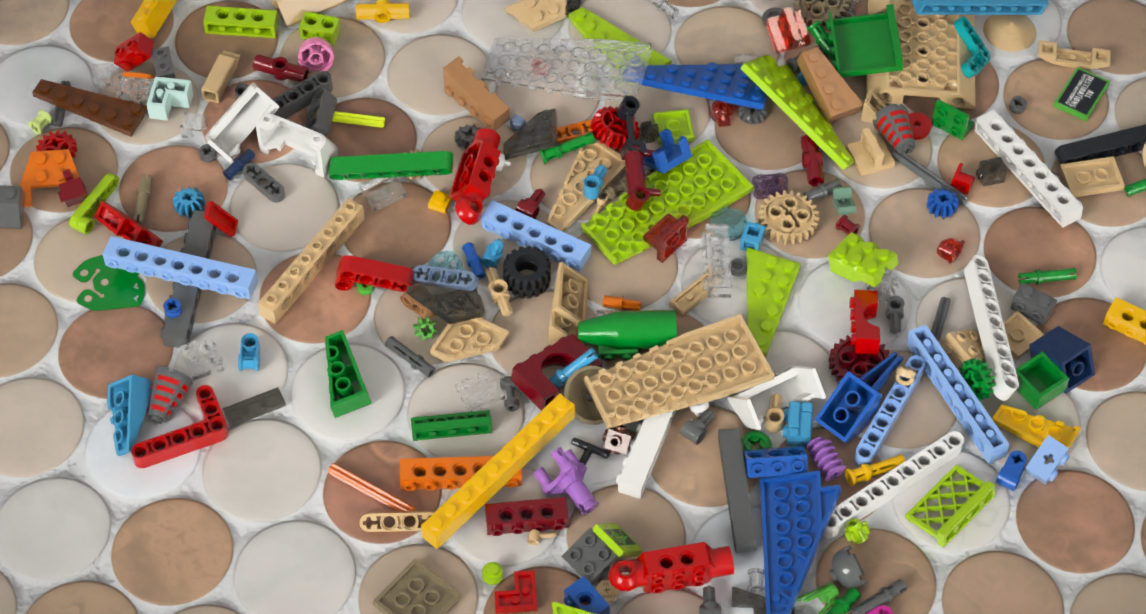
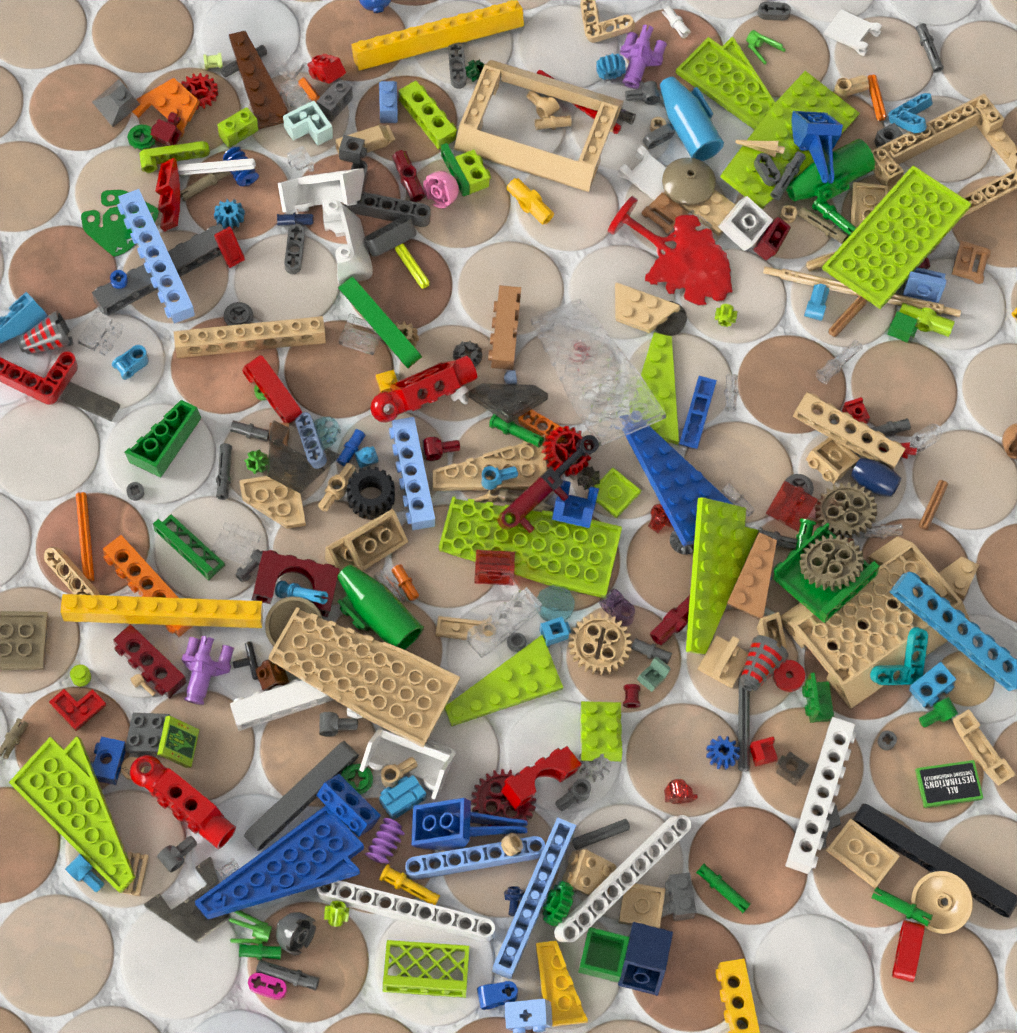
camera: 45 degrees right, 10 degrees up
none -> dark grey bush [126,482,144,501]
none -> green gear [127,124,155,151]
none -> white axle [177,158,256,176]
none -> lime brick [217,107,258,148]
none -> blue piece [223,147,259,187]
none -> dark grey gear [224,302,253,326]
none -> dark grey pin [230,420,269,442]
none -> dark grey brick [339,135,367,164]
none -> medium blue brick [379,81,398,123]
none -> green tile [441,143,470,197]
none -> dark blue plate [504,886,524,916]
none -> blue slope [679,375,717,449]
none -> dark tan gear [800,535,864,591]
none -> dark azure brick [909,662,956,708]
none -> green axle [919,697,959,728]

